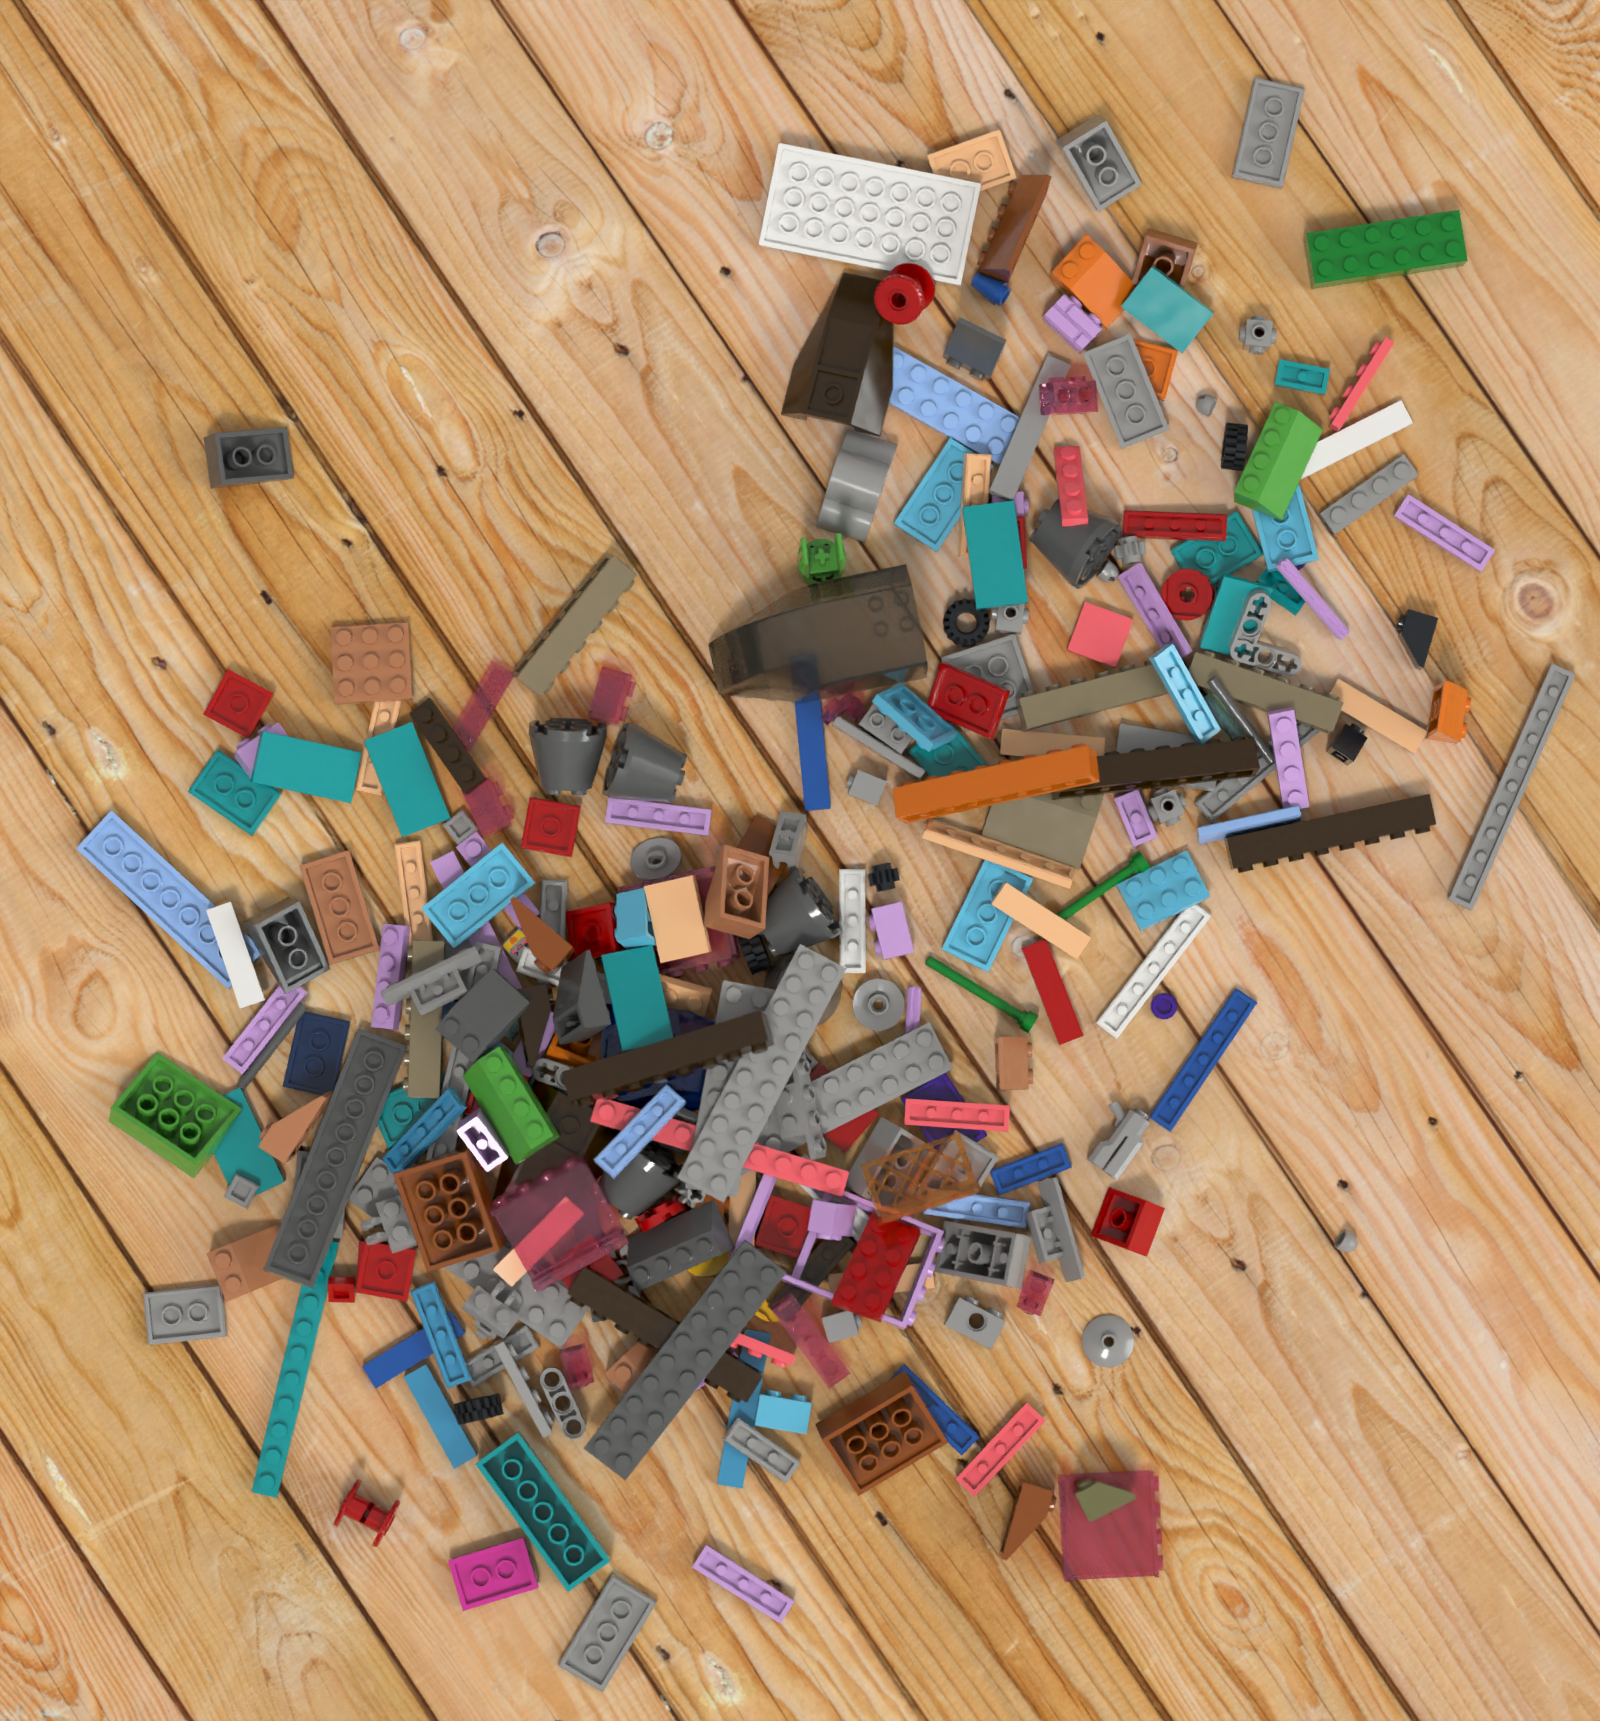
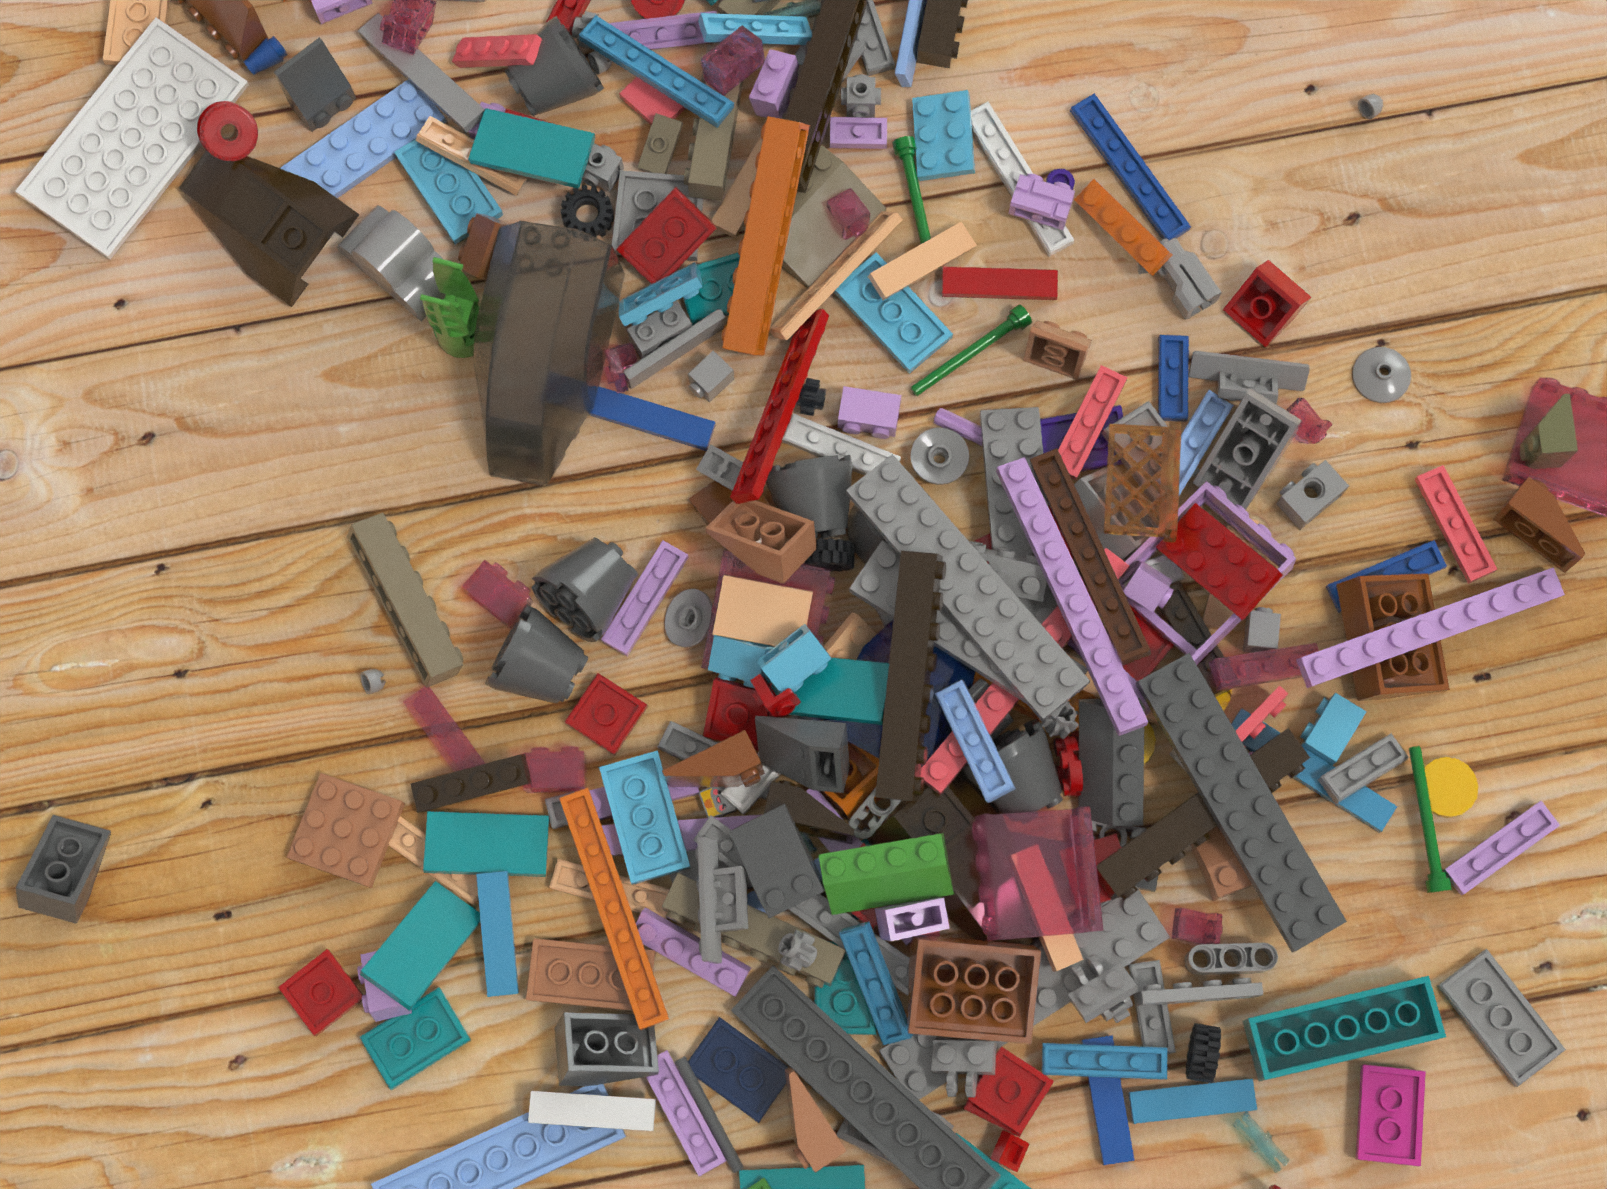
camera: 60 degrees left, 10 degrees down
none -> light grey hinge [360,669,386,694]
none -> dark orange slope [458,213,516,280]
none -> dark azure tile [476,871,519,997]
none -> orange plate [559,788,670,1031]
none -> dark azure tile [579,15,734,128]
none -> dark tan plate [638,113,684,174]
none -> clear pink brick [701,25,765,96]
none -> red plate [730,308,830,504]
none -> lavender brick [749,49,799,119]
none -> red bracket [750,674,801,717]
none -> medium azure brick [757,624,832,693]
none -> light grey gear [778,930,817,971]
none -> clear pink bracket [827,188,871,240]
none -> lavender plate [996,457,1148,736]
none -> lavender brick [1009,174,1075,230]
none -> reddish brown plate [1030,448,1151,666]
none -> orange plate [1074,179,1173,276]
none -> clear light blue pin [1232,1111,1290,1173]
none -> lavender plate [1296,567,1565,688]
none -> green piece [1409,746,1452,893]
none -> yellow tile [1424,757,1479,818]

